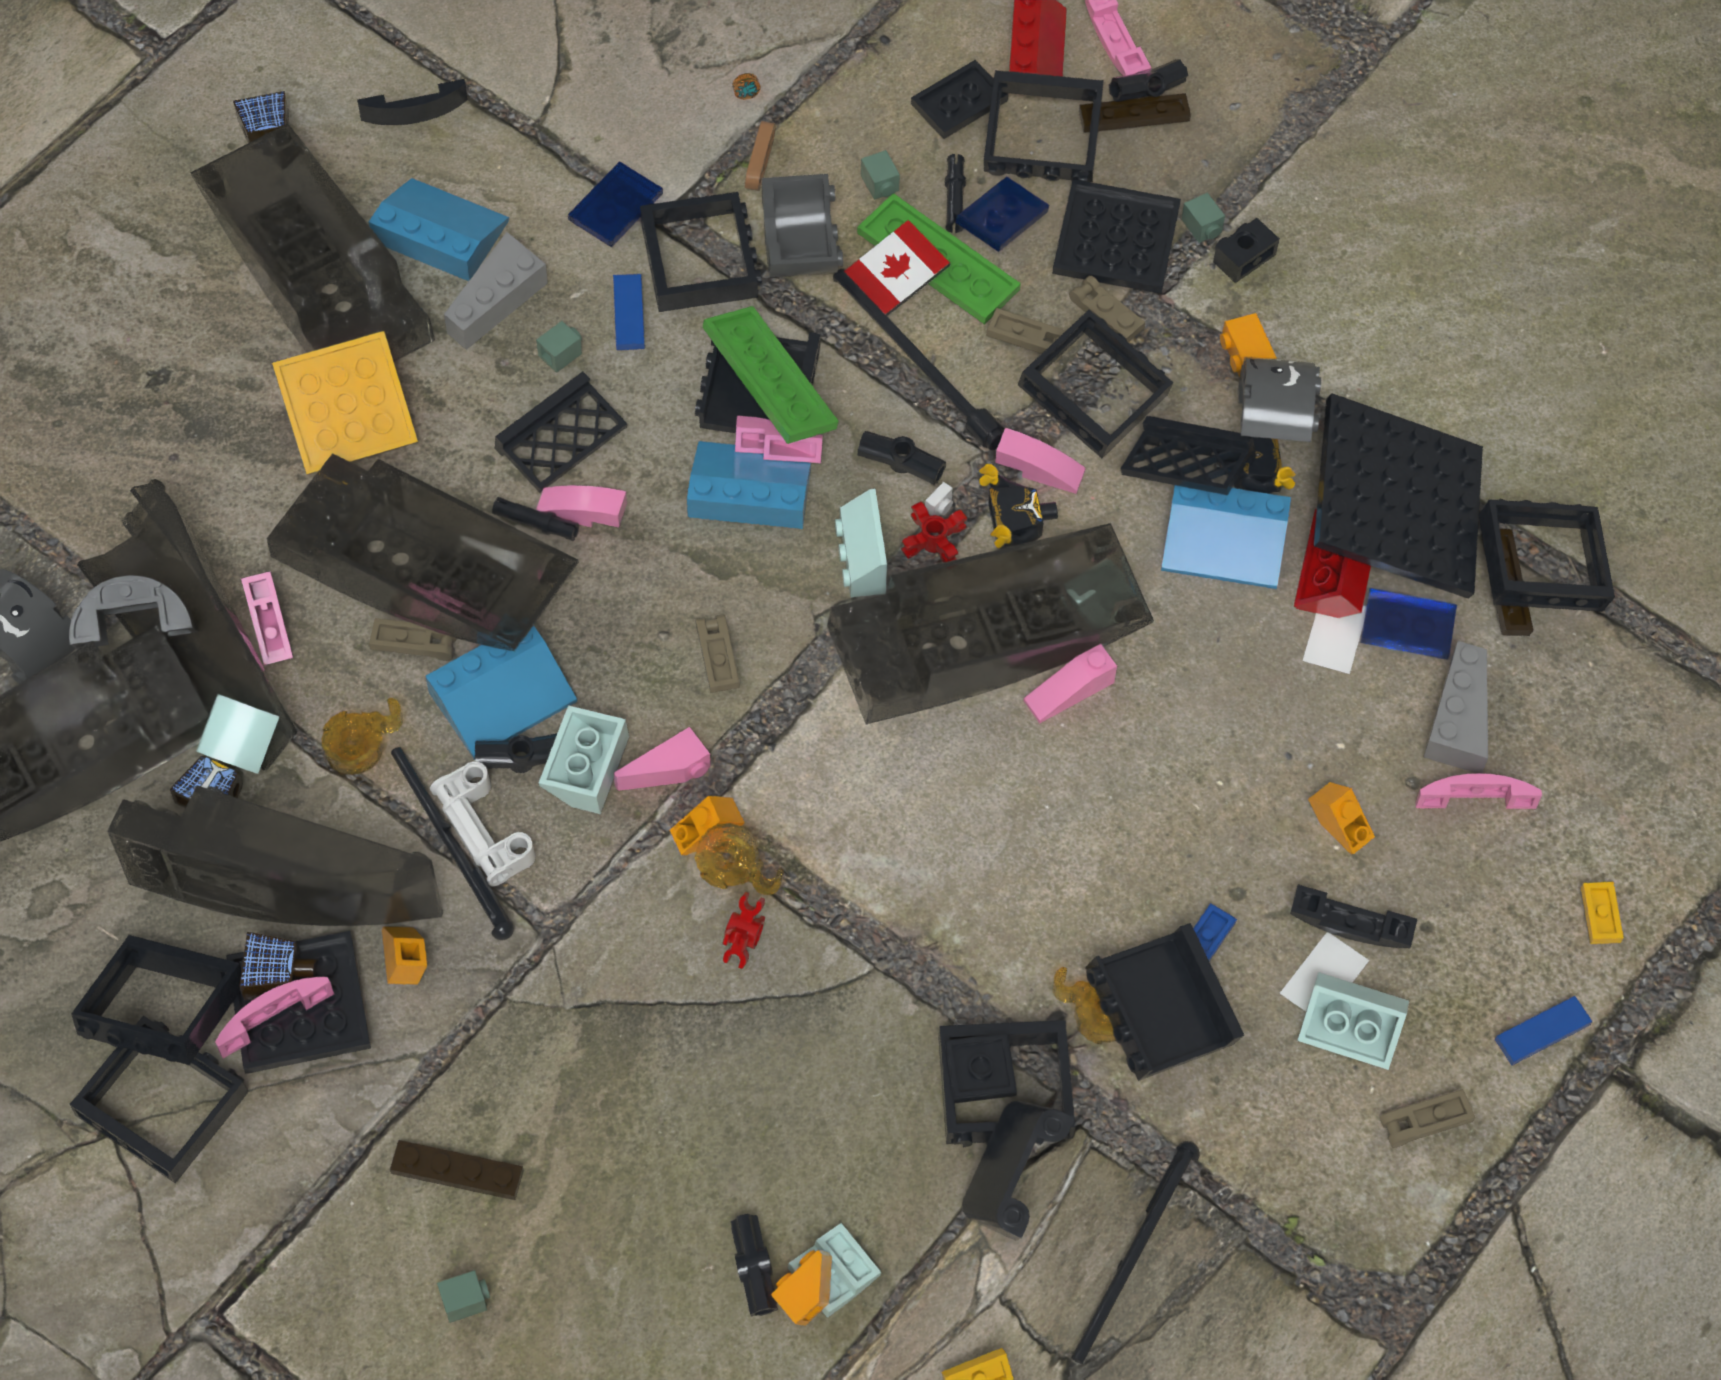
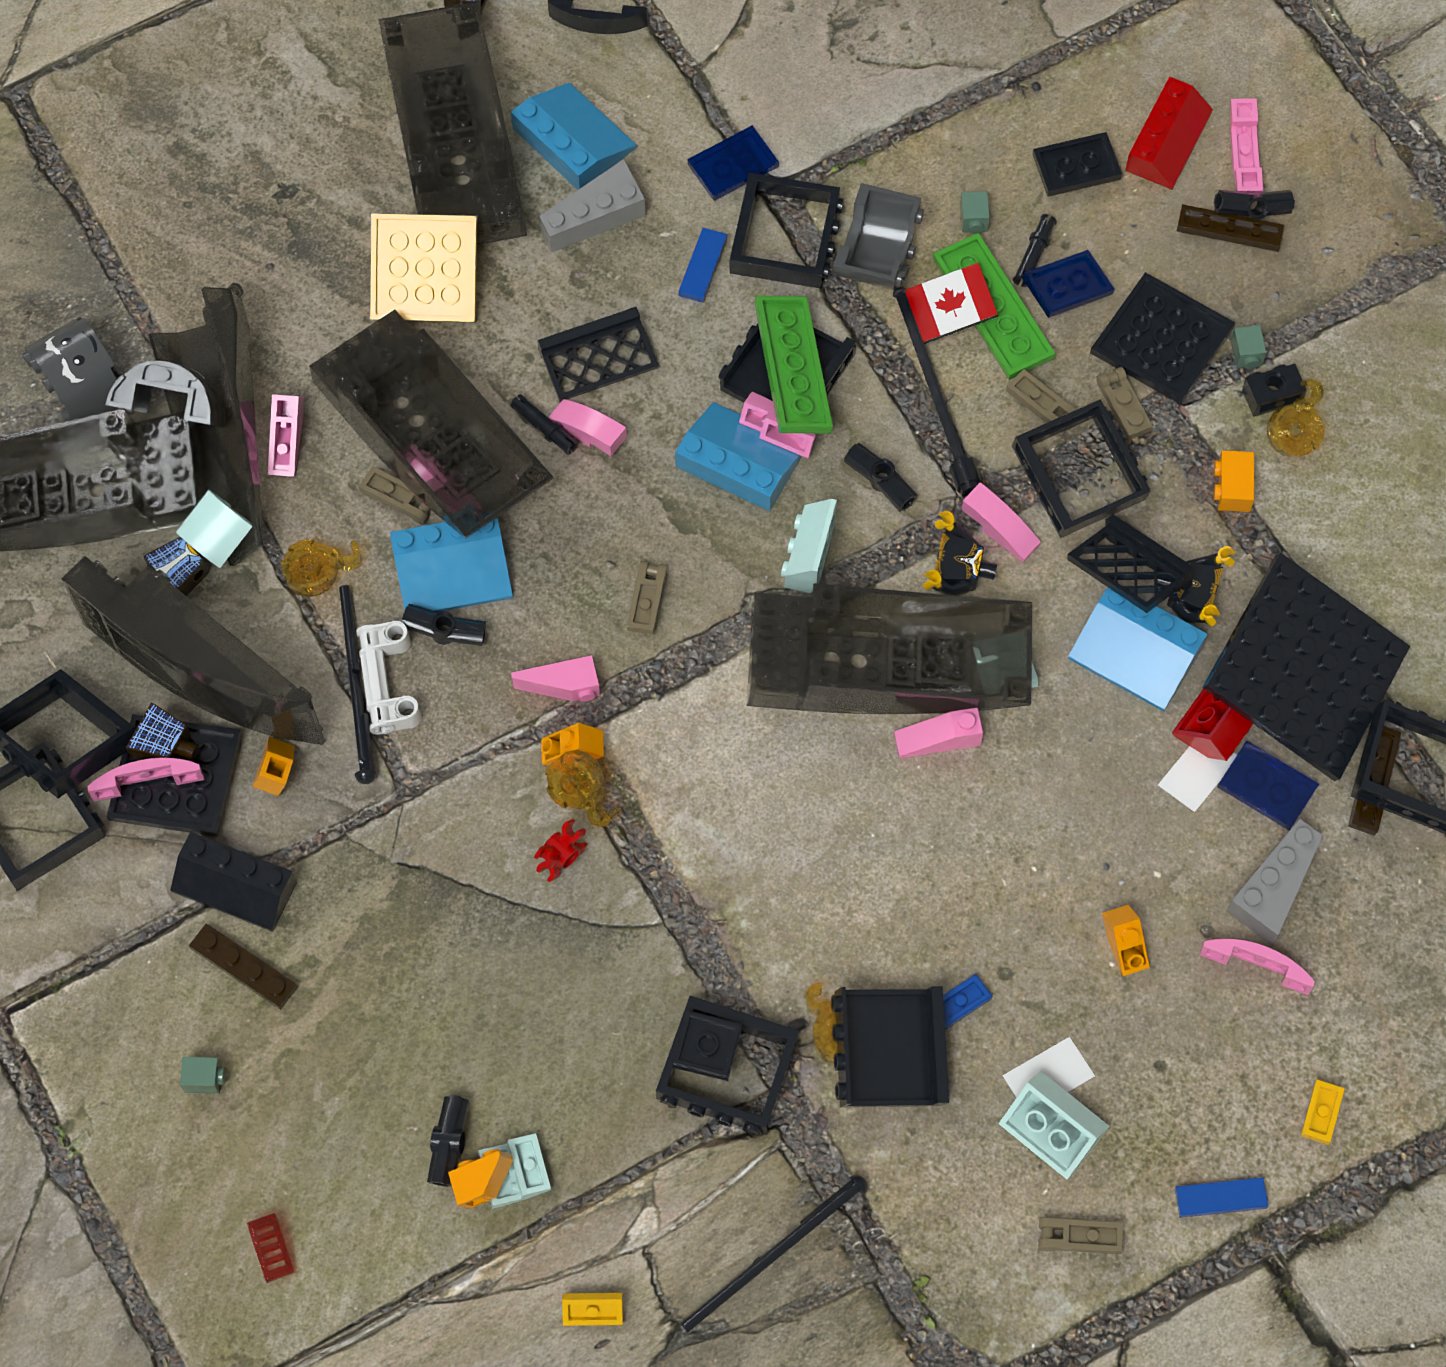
camera: 25 degrees right, 5 degrees up
sand green brick [536,321,582,373] -> none
light aqua slope [539,705,629,814] -> none
clear orange tile [732,73,761,100] -> none
medium nougat beam [745,121,776,191] -> none
red pin [901,501,967,567] -> none
white plate [925,482,953,516] -> none
black windscreen [962,1100,1075,1241] -> none
black window [984,70,1104,182] -> none
dark grey cylinder [1237,357,1321,442] -> none
black slope [1290,884,1417,949] -> none
none -> black slope [170,831,297,932]
none -> clear yellow piece [1267,379,1325,457]

